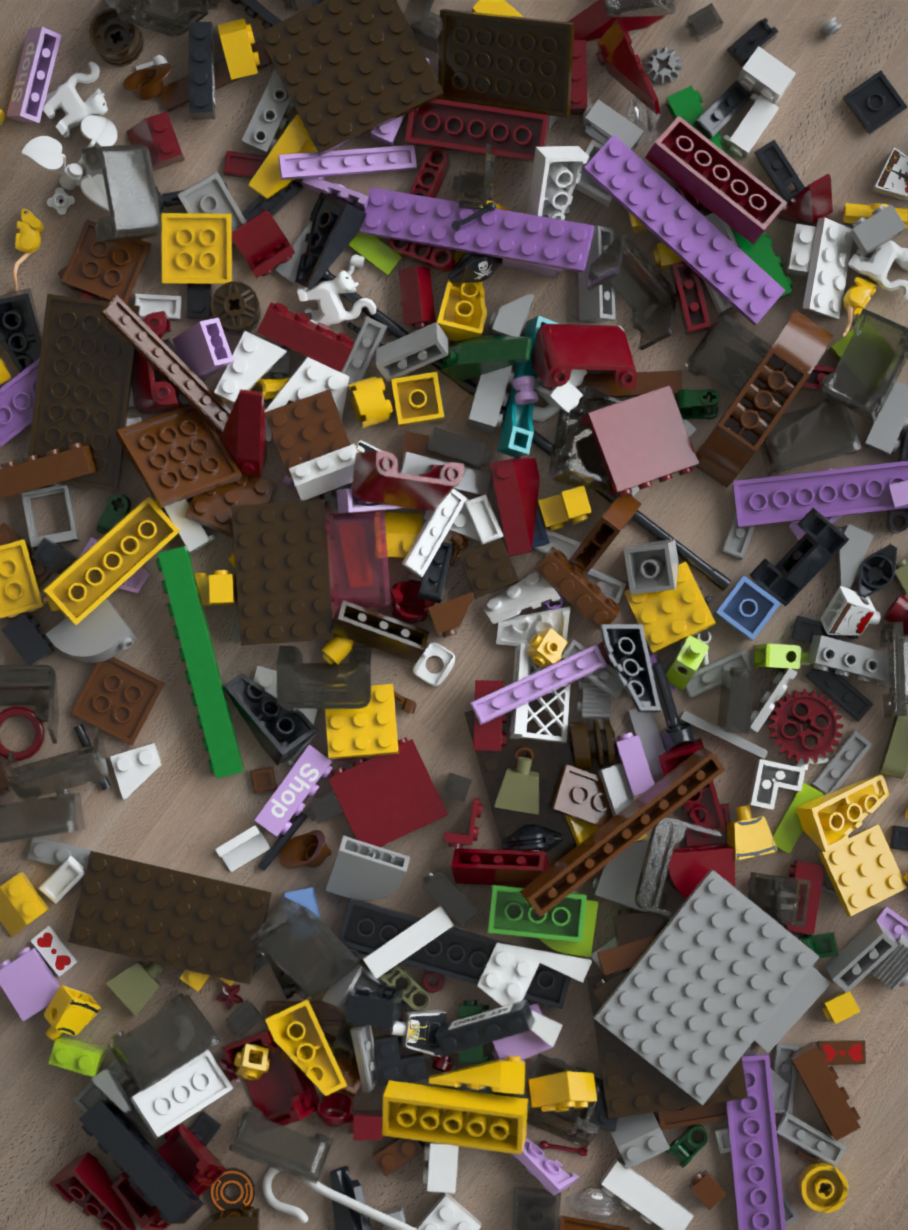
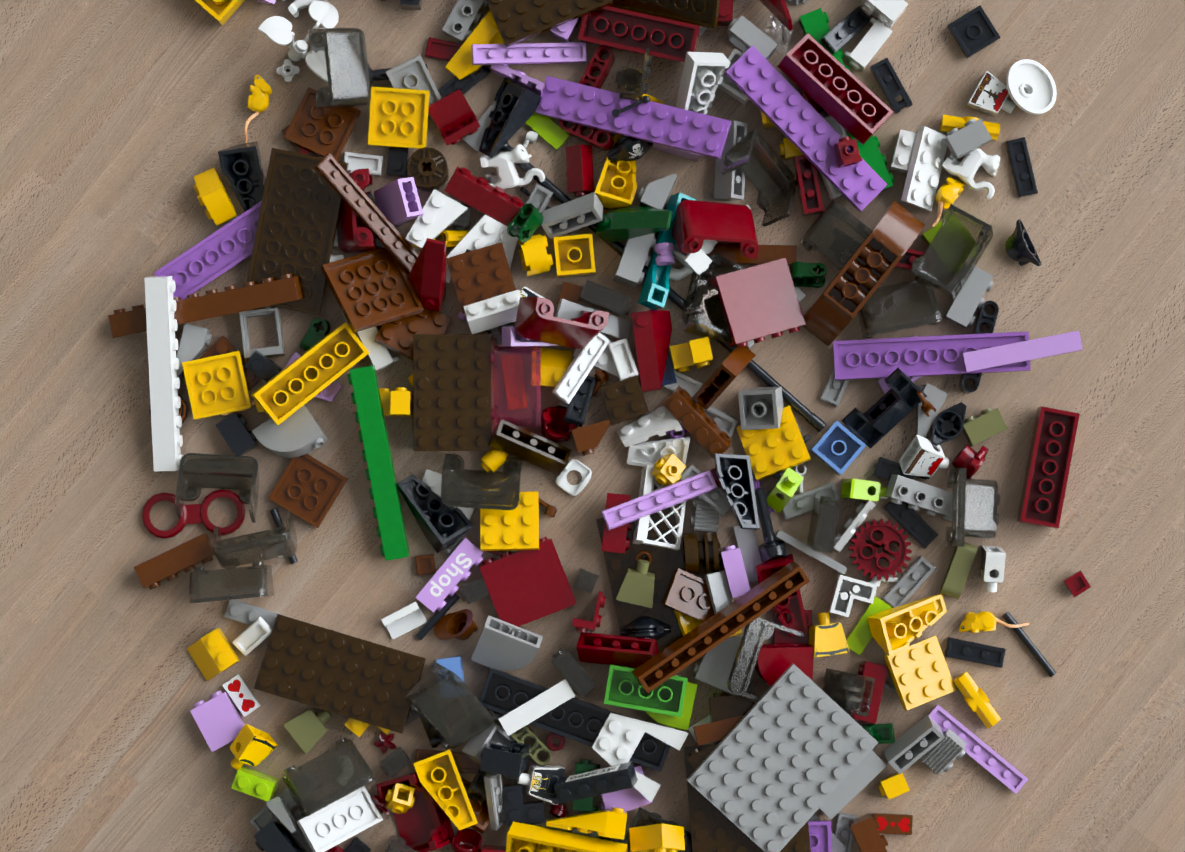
camera: 10 degrees right, 0 degrees up
white wing [110,743,162,799] -> none
dark red slope [126,111,185,175] -> none
dark red wedge [777,173,833,226] -> none
none -> dark green piece [507,203,544,242]
none -> dark red brick [834,136,862,168]
none -> reddish brown hand [917,391,936,417]

